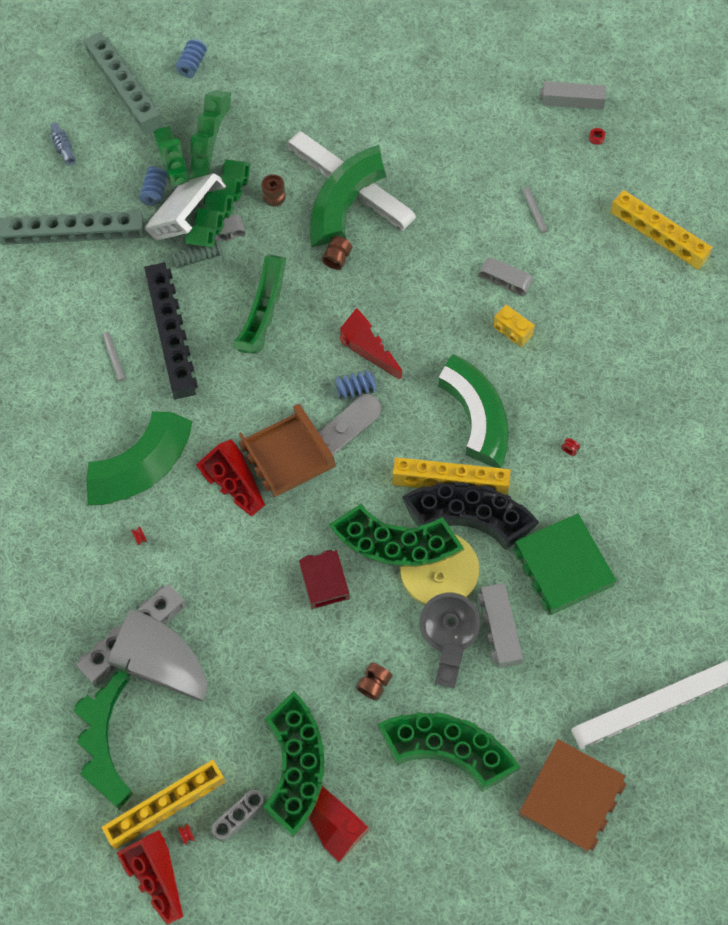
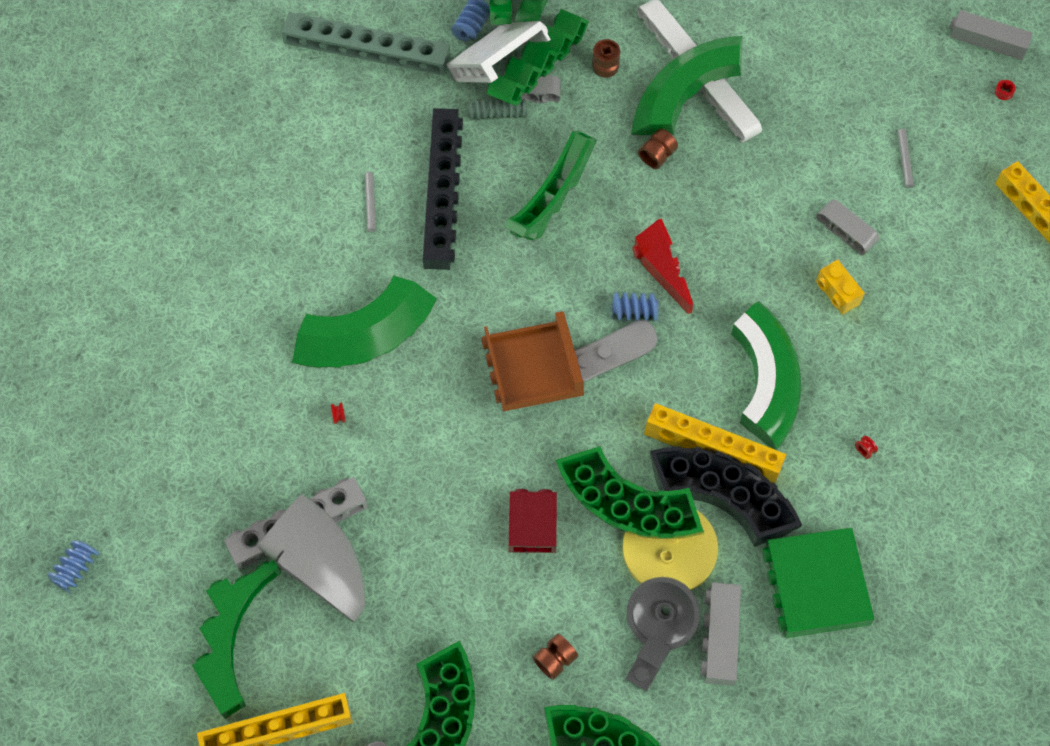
camera: 15 degrees right, 0 degrees up
red wedge [196,439,265,517] -> none

